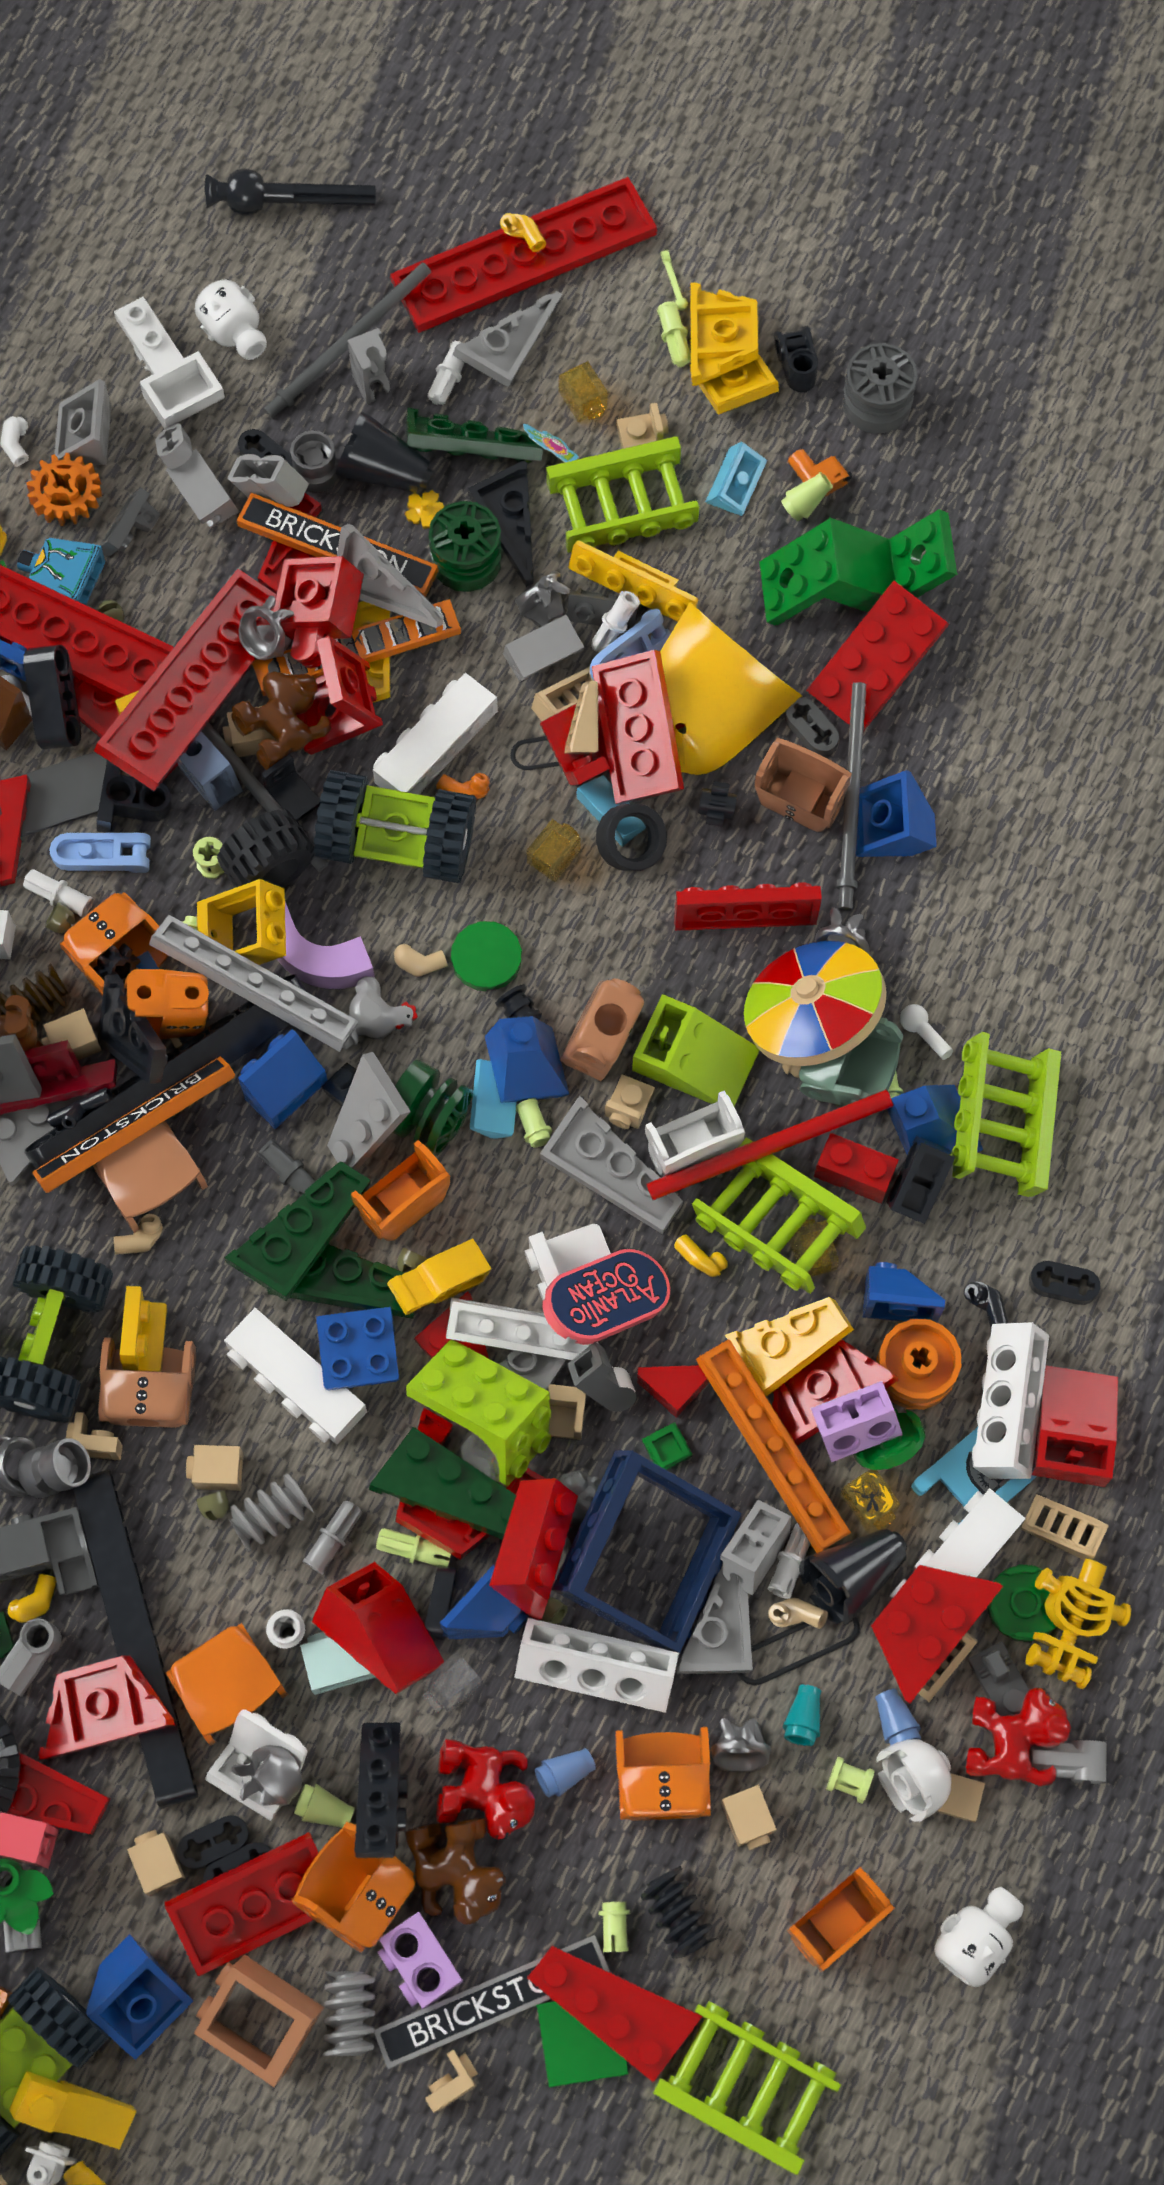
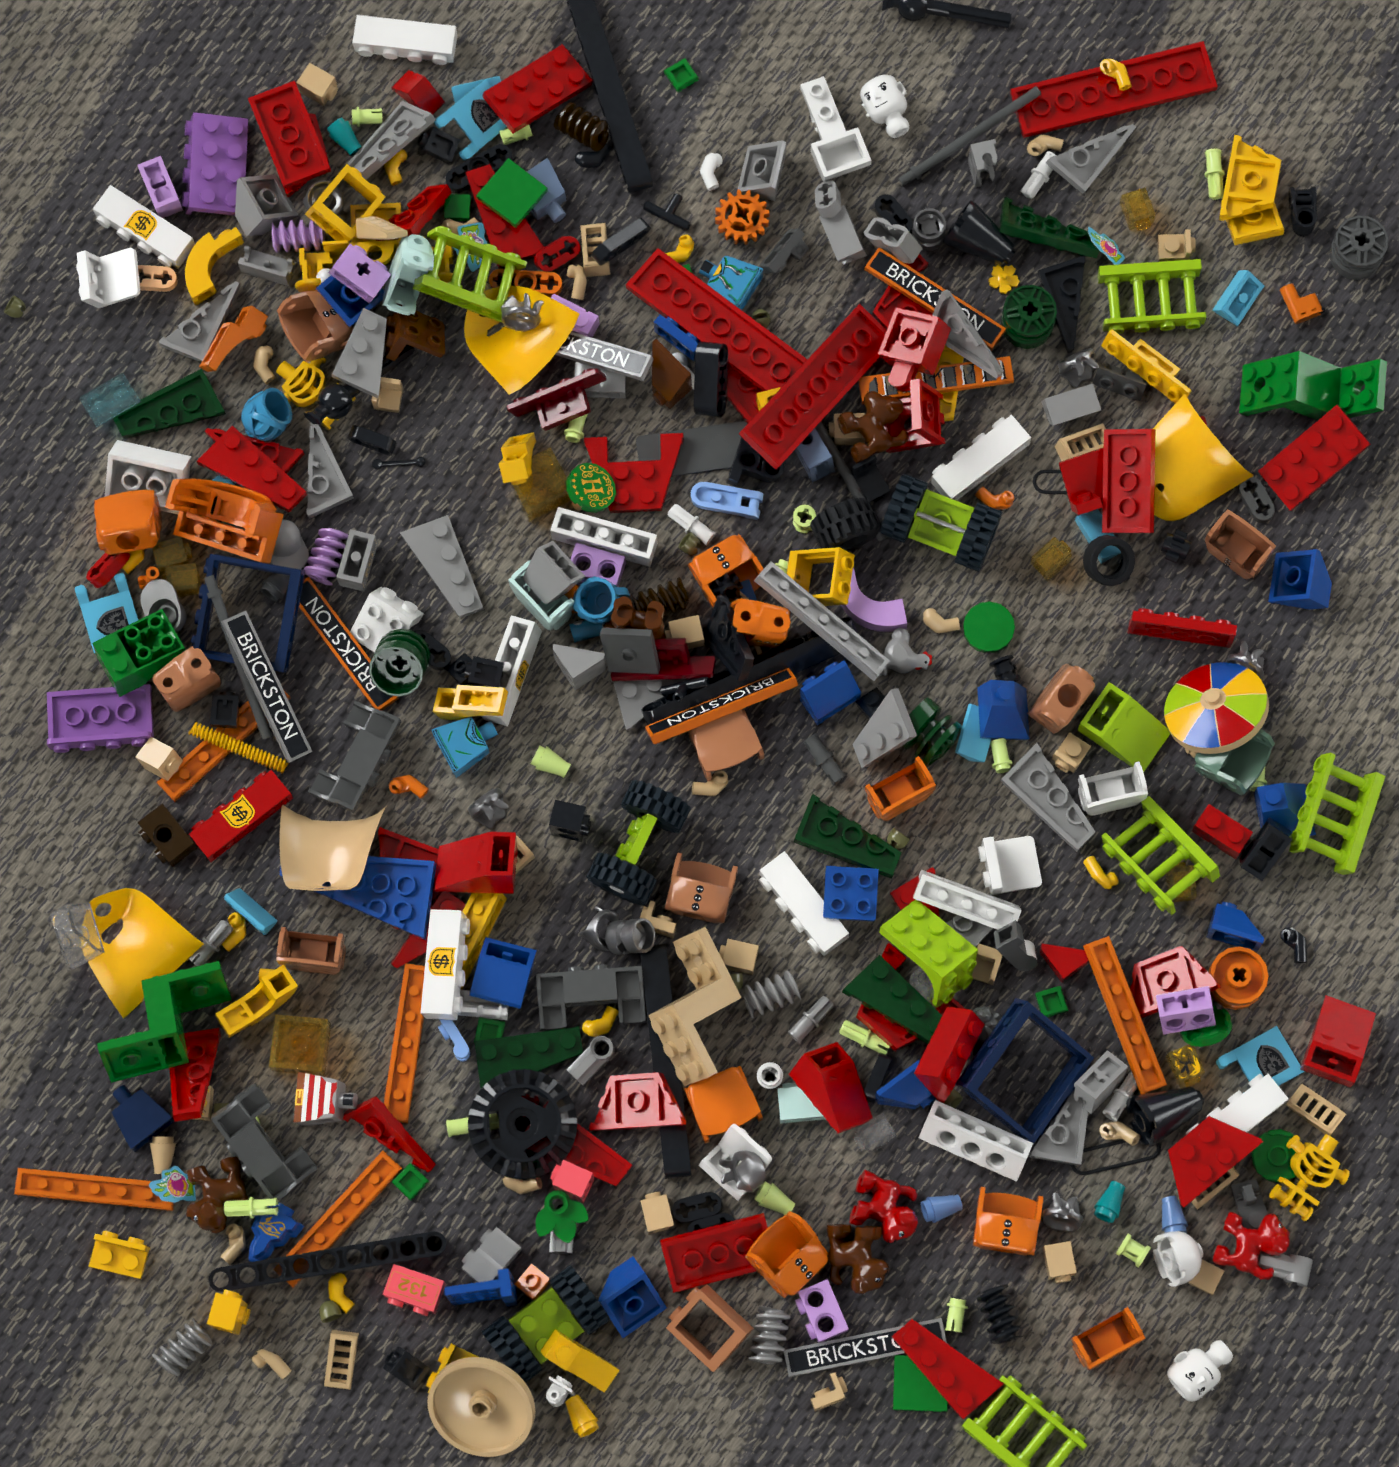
camera: 15 degrees right, 5 degrees up
yellow bracket [119,1286,167,1372] -> none
dark green wing [224,1161,371,1301] -> none
flat silver piece [239,596,294,660] -> none
black bracket [355,1722,408,1858] -> none
yellow piece [387,1238,492,1315] -> none
tile [543,1249,670,1345] -> none
tan slope [565,681,598,754] -> none
light blue plate [590,609,671,680] -> none
white axle [591,591,640,652] -> none
red piece [646,1089,893,1201] -> none
yellowish green hinge [661,250,688,311] -> none
yellow wing [725,1297,854,1397] -> none
yellowish green cone [782,472,833,521] -> none
dark grey bar [836,682,866,910] -> none
white bar [900,1004,953,1060] -> none
white brick [972,1322,1049,1479] -> none
black beam [1029,1261,1101,1305] -> none
none -> tan bracket [648,927,742,1087]
none -> tan arm [1027,135,1064,156]

